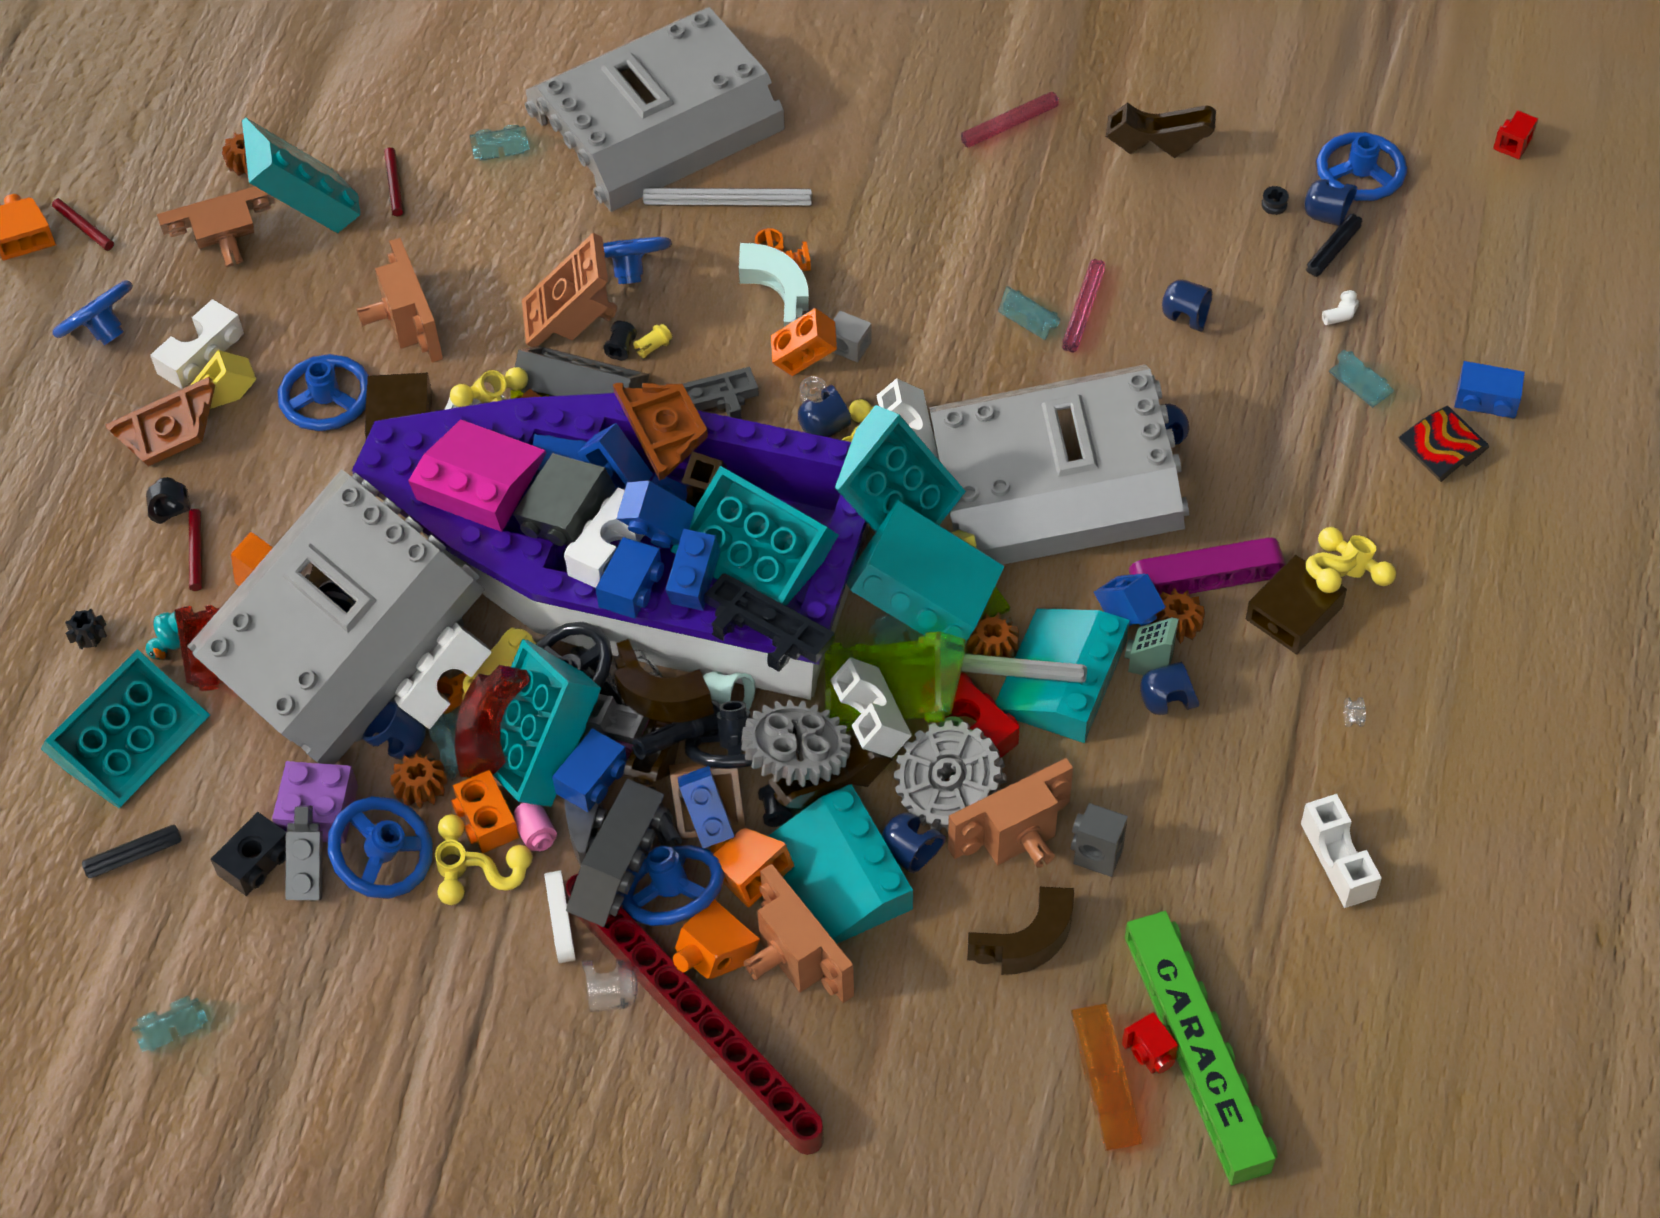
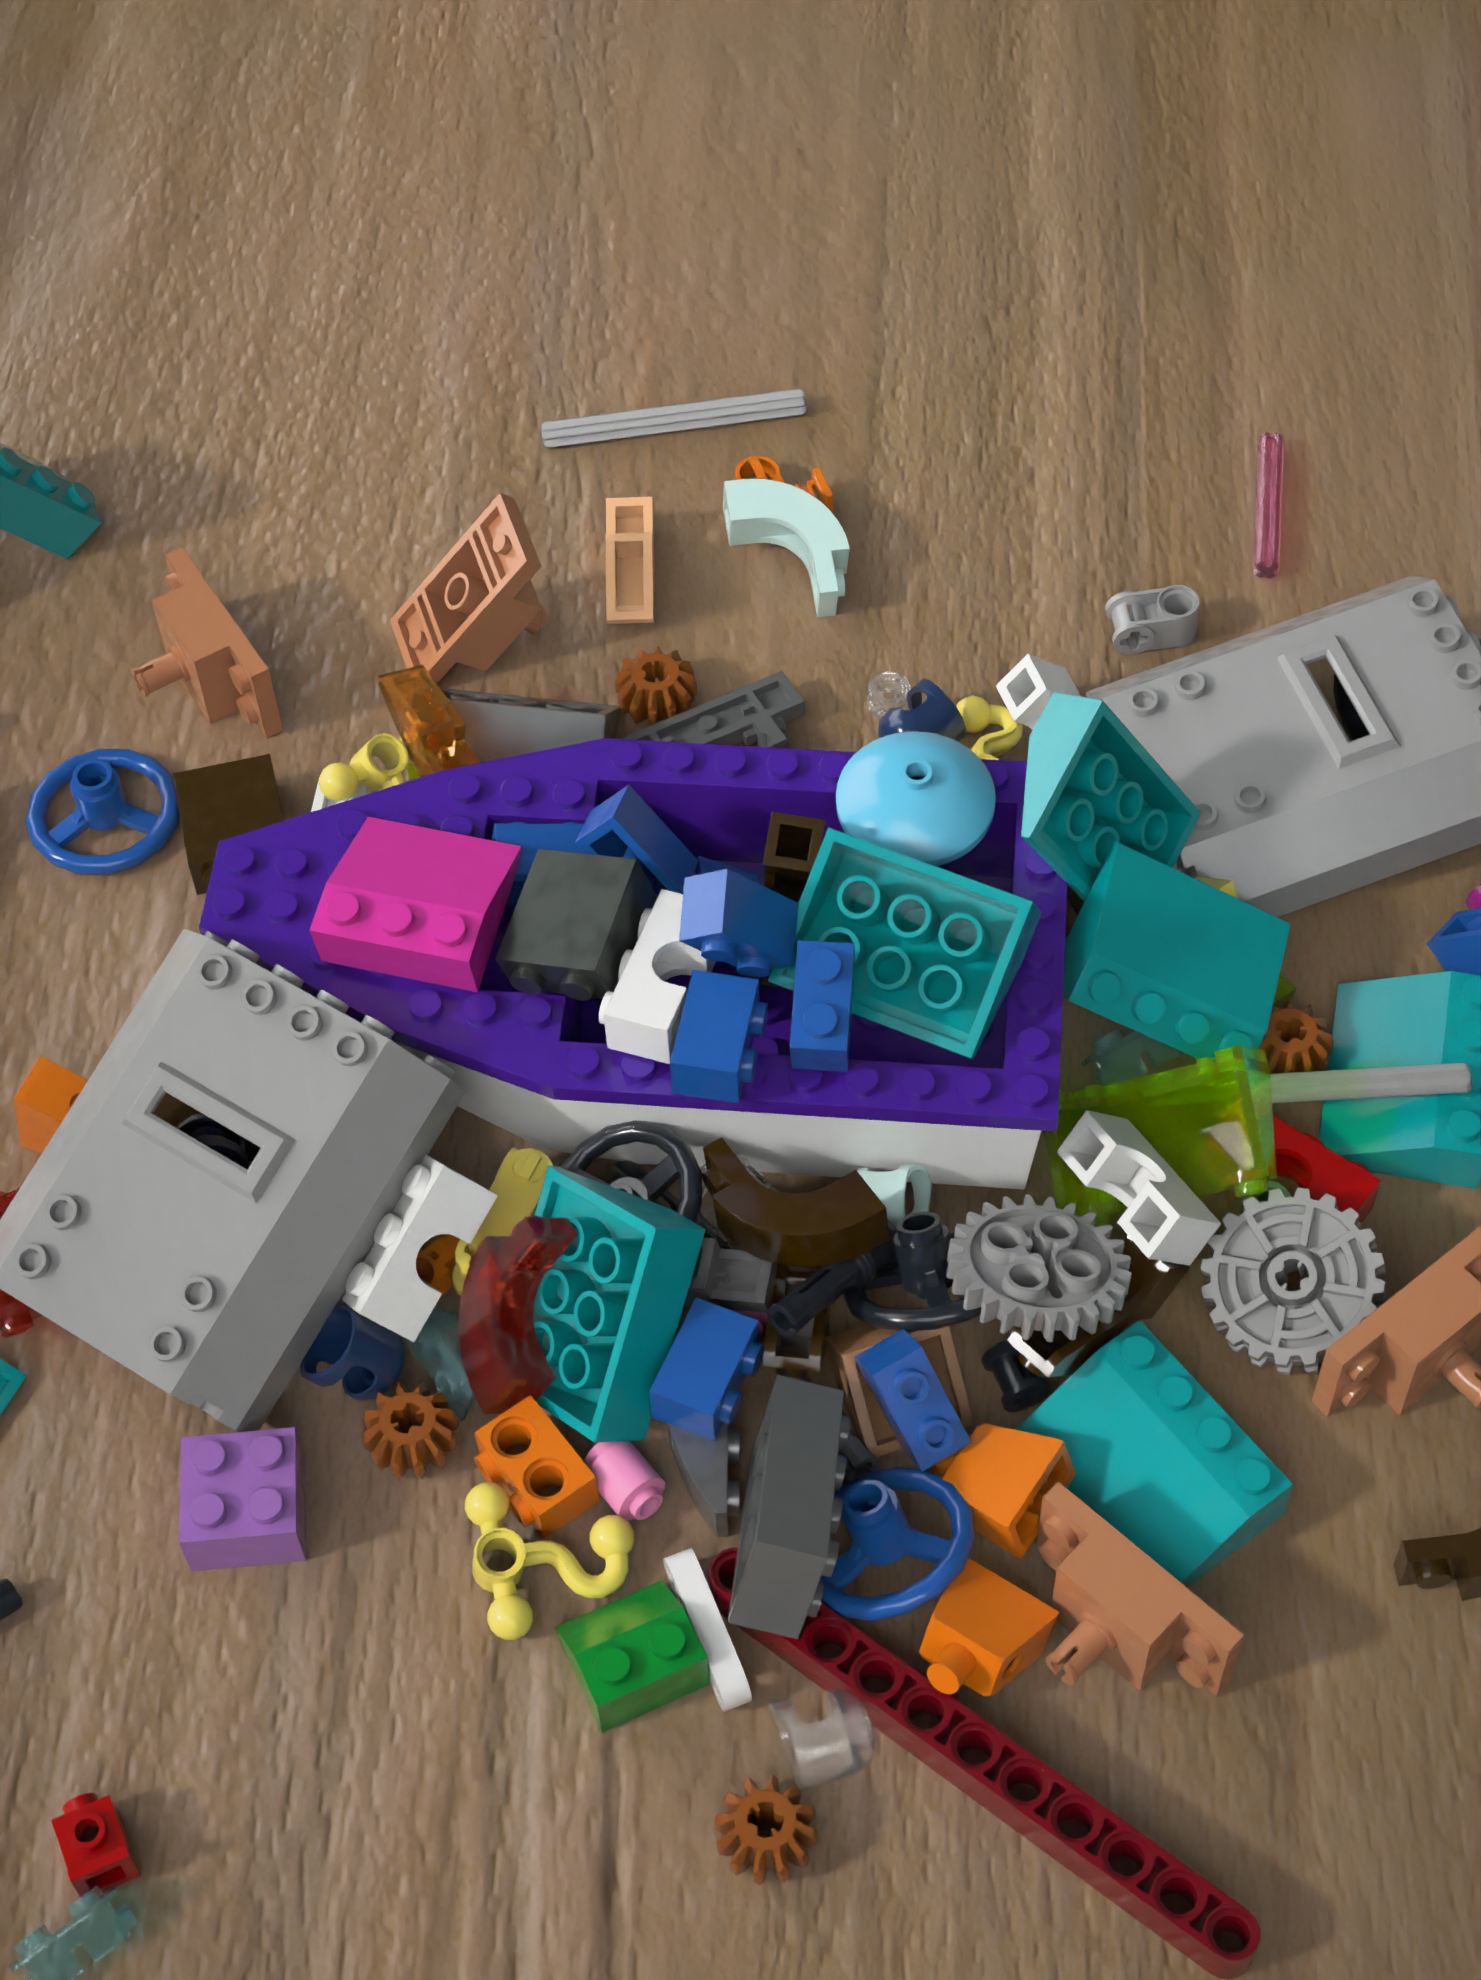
camera: 10 degrees left, 0 degrees up
black brick [210,812,286,896] -> none
hinge [285,805,323,900] -> none
blue piece [328,796,433,899] -> none
dark red bar [384,147,403,217] -> none
clear light blue hinge [470,125,529,161] -> none
light grey panel [525,7,785,212] -> none
blue piece [603,237,672,284] -> none
black bush [603,321,637,361] -> none
dark orange wing [613,383,708,480] -> none
light yellow pin [633,324,672,358] -> none
black hinge [704,573,835,672] -> none
orange brick [771,308,837,376] -> none
light grey brick [833,311,872,362] -> none
dark blue helmet [882,812,946,873] -> none
clear pink axle [961,91,1059,148] -> none
clear light blue hinge [998,286,1060,340] -> none
dark brown arch [1106,103,1216,158] -> none
dark blue helmet [1162,280,1213,332] -> none
none -> red brick [51,1793,141,1901]
none -> clear orange slope [377,664,481,777]
none -> green slope [555,1580,710,1733]
none -> light nougat slope [605,497,655,624]
none -> dark orange gear [615,645,697,725]
none -> dark orange gear [714,1775,818,1886]
none -> medium azure dish [836,731,996,866]
none -> light grey piece [1105,585,1200,655]

